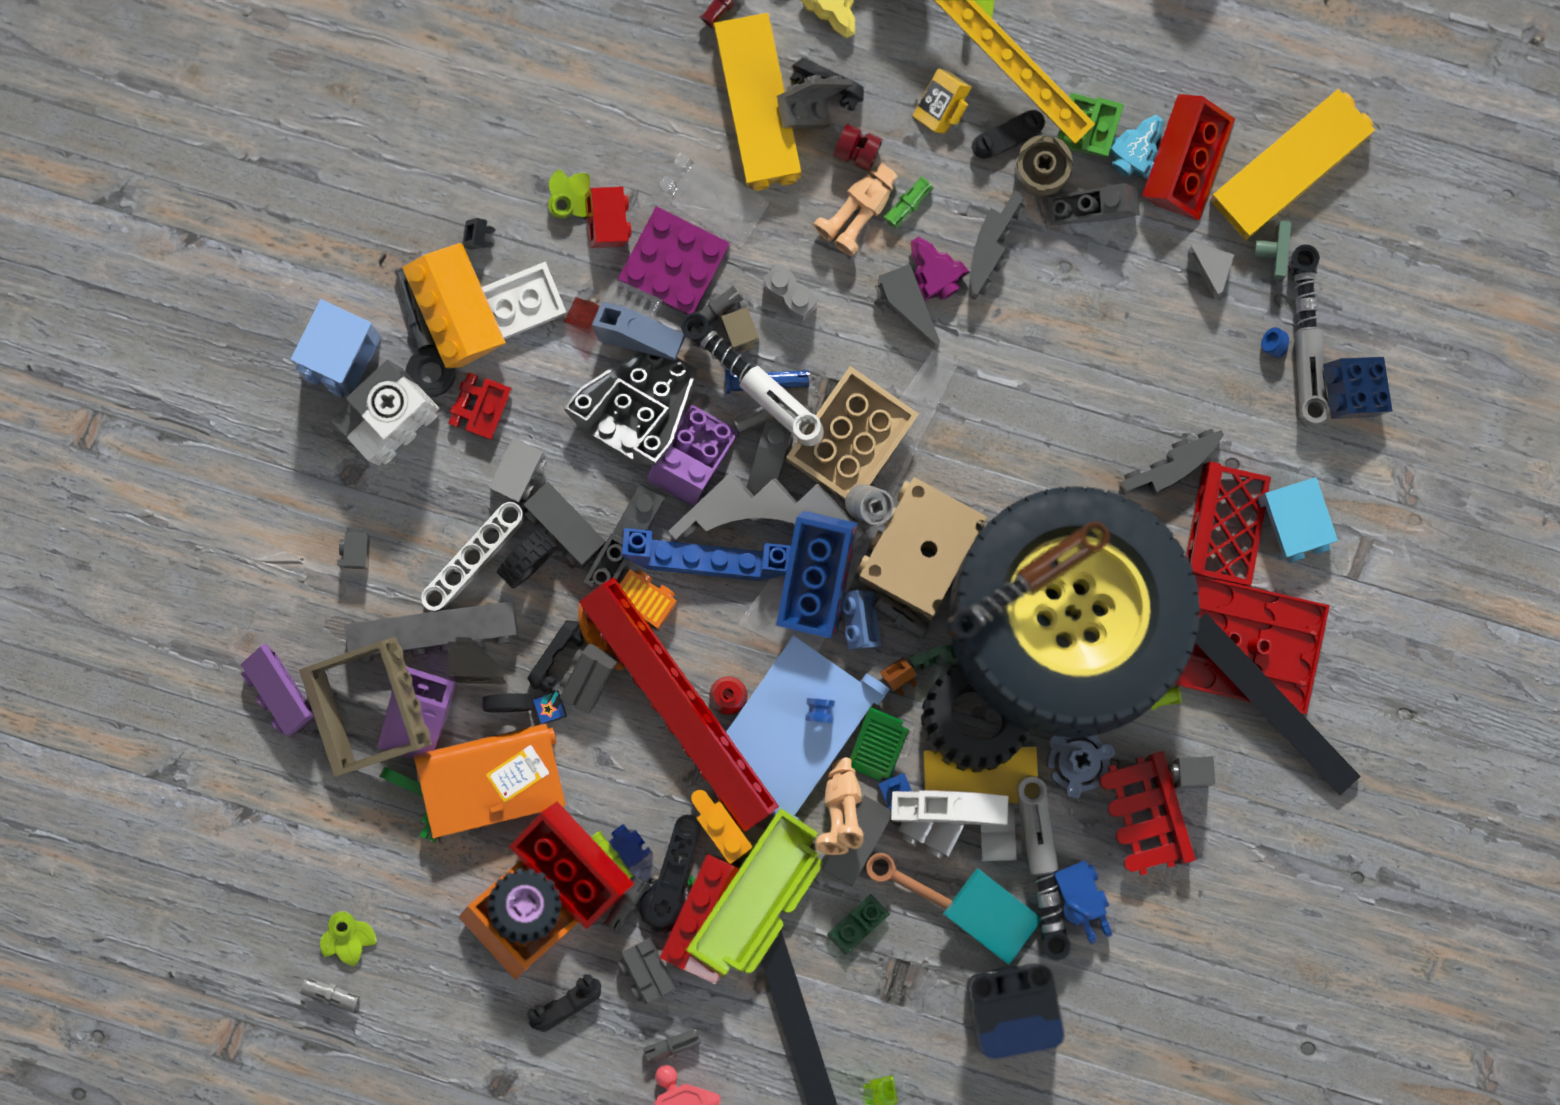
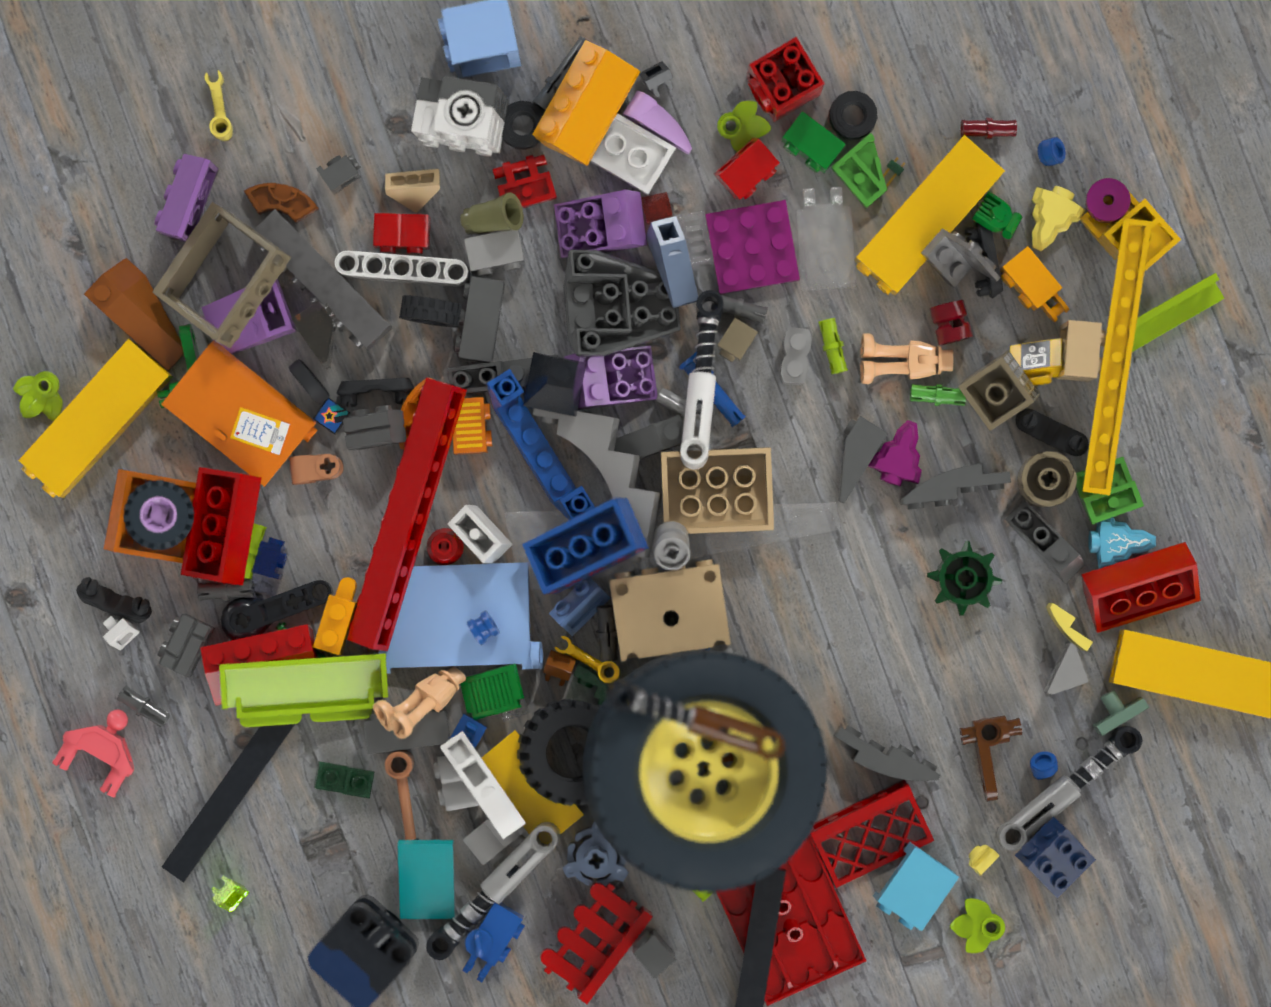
camera: 55 degrees right, 5 degrees up
none -> yellow brick [18,339,173,498]
none -> dark orange wedge [84,258,184,371]
none -> white tile [103,616,140,651]
none -> light yellow brick [205,70,233,141]
none -> dark orange tile [244,183,319,223]
none -> nougat piece [289,454,344,485]
none -> red brick [373,213,430,255]
none -> tan slope [385,169,440,213]
none -> white brick [448,505,513,563]
none -> olive plant [460,193,524,235]
none -> black slope [523,352,587,417]
none -> medium lavender slope [554,190,647,258]
none -> yellow brick [554,636,620,684]
none -> lavender piece [623,91,692,155]
none -> red brick [746,36,825,122]
none -> green brick [781,111,846,173]
none -> lime pin [818,318,848,375]
none -> black tyre [829,91,878,140]
none -> bright green wing [831,133,887,209]
none -> clear green piece [883,157,905,186]
none -> dark green brick [927,541,1002,616]
none -> lime plate [950,898,1005,953]
none -> dark tan brick [958,350,1040,431]
none -> reddish brown piece [959,715,1022,802]
none -> light yellow plate [969,844,999,876]
none -> green piece [972,191,1022,239]
none -> light orange brick [1000,246,1069,323]
none -> light yellow slope [1046,603,1093,651]
none -> tan brick [1056,320,1106,382]

